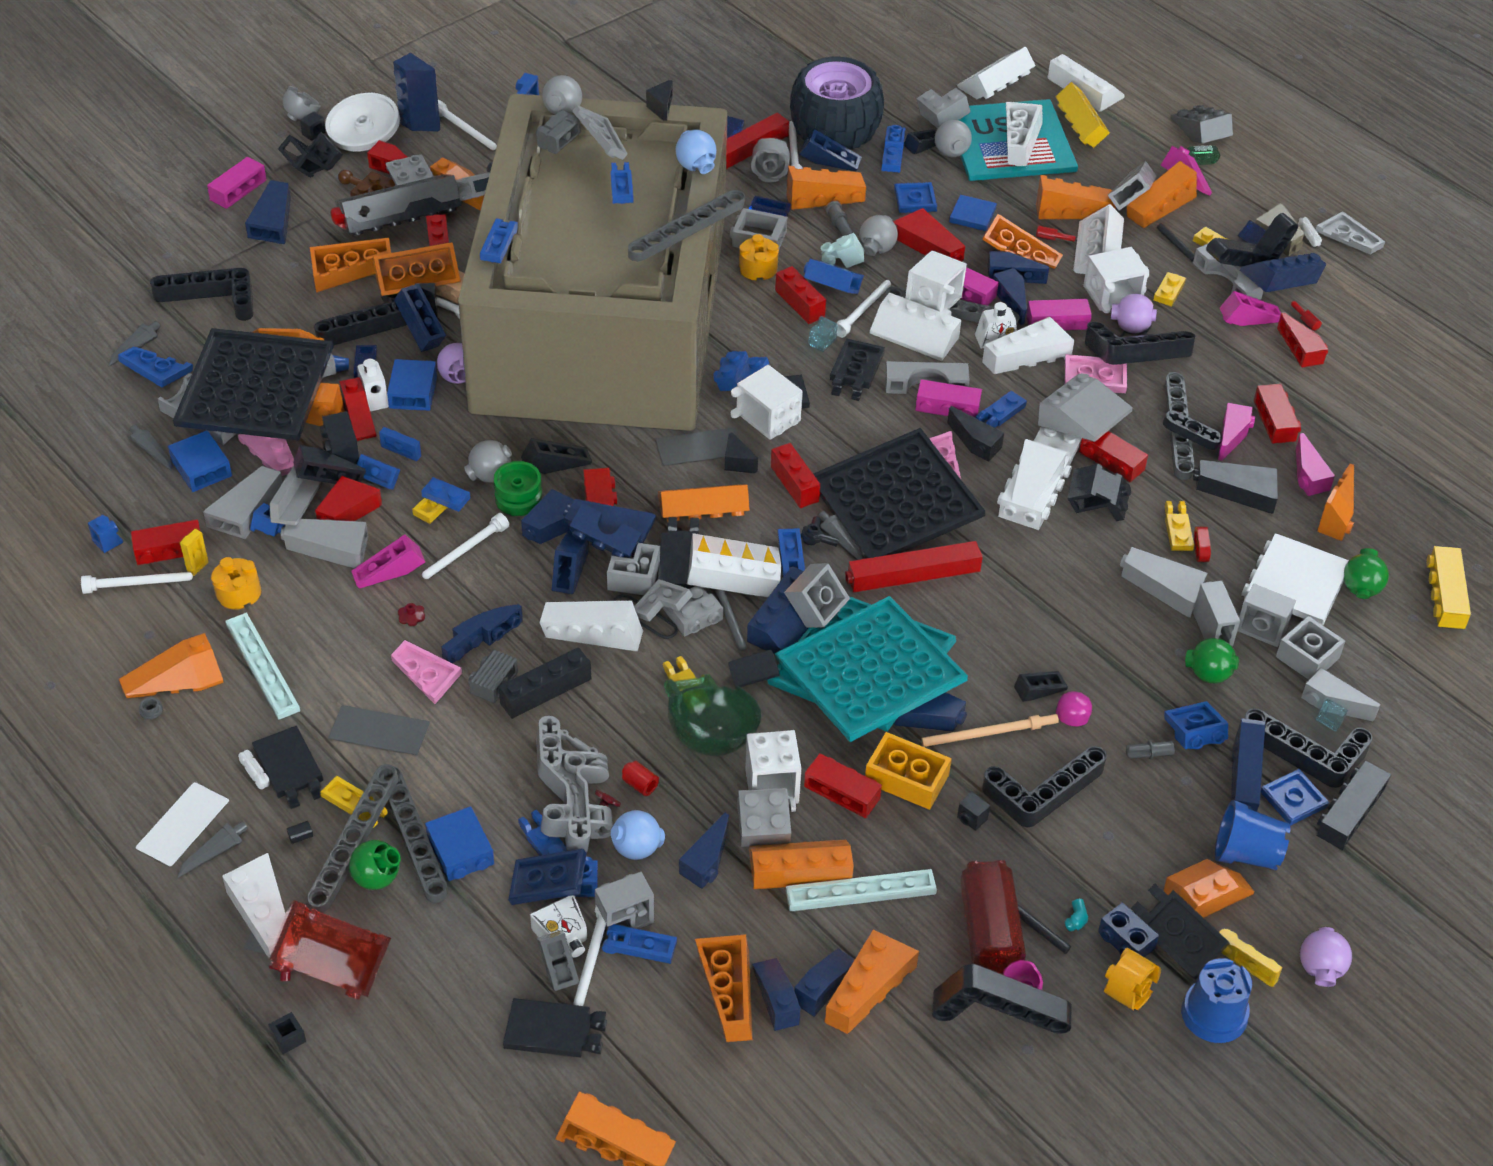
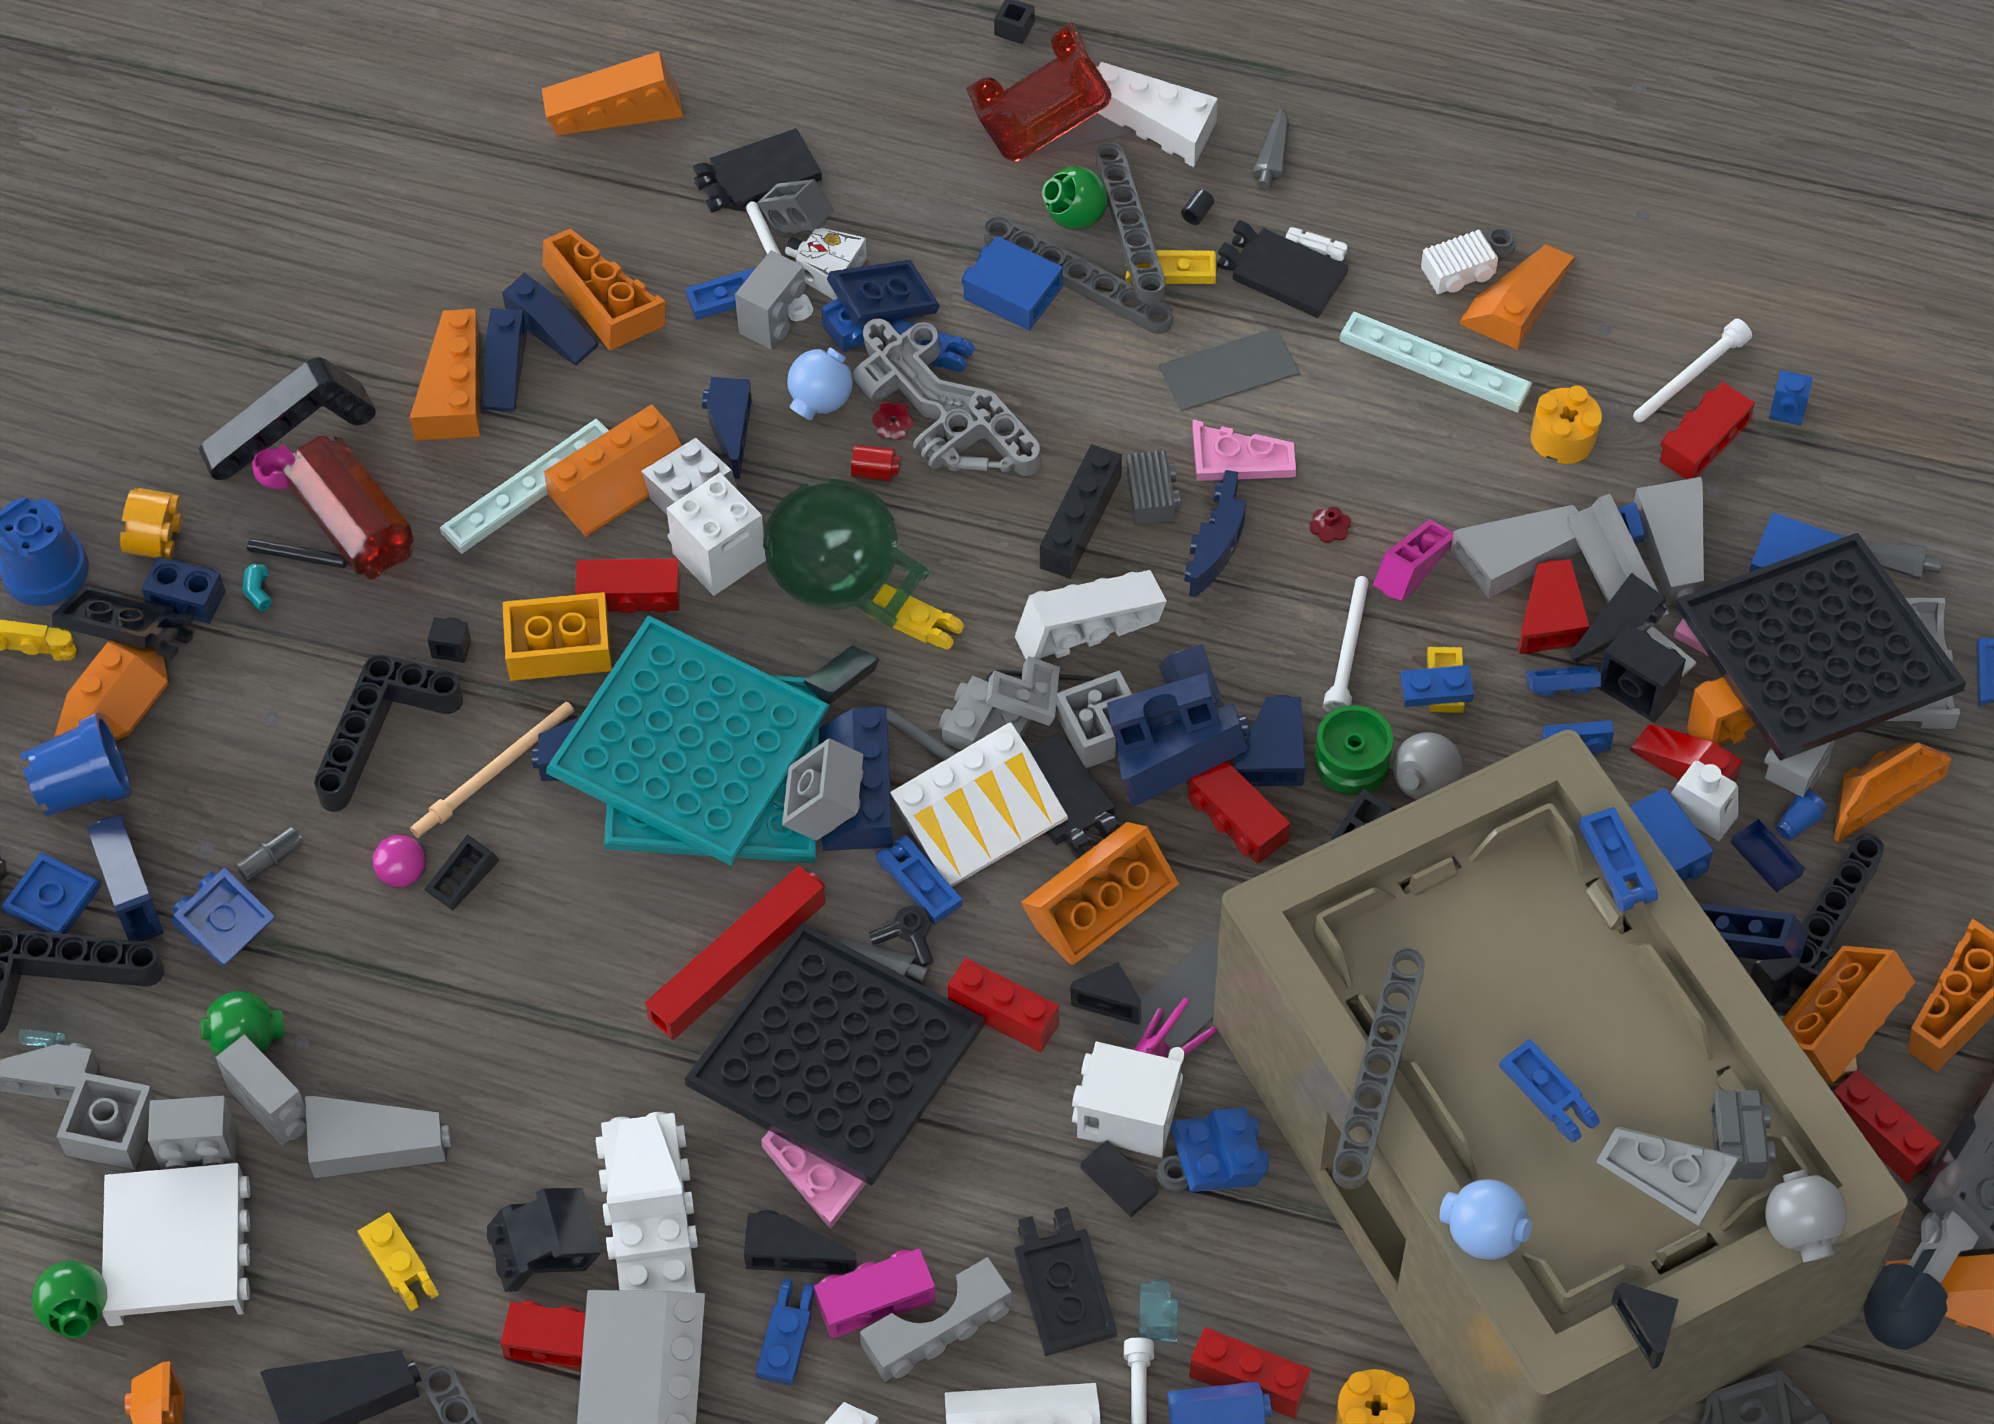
camera: 150 degrees right, 10 degrees up
white sticker [136,782,229,866] -> none
yellow plate [180,529,209,576] -> none
red beam [1194,526,1211,562] -> none
none -> dark pink plant [1133,998,1217,1058]
none -> white brick [1421,229,1498,294]

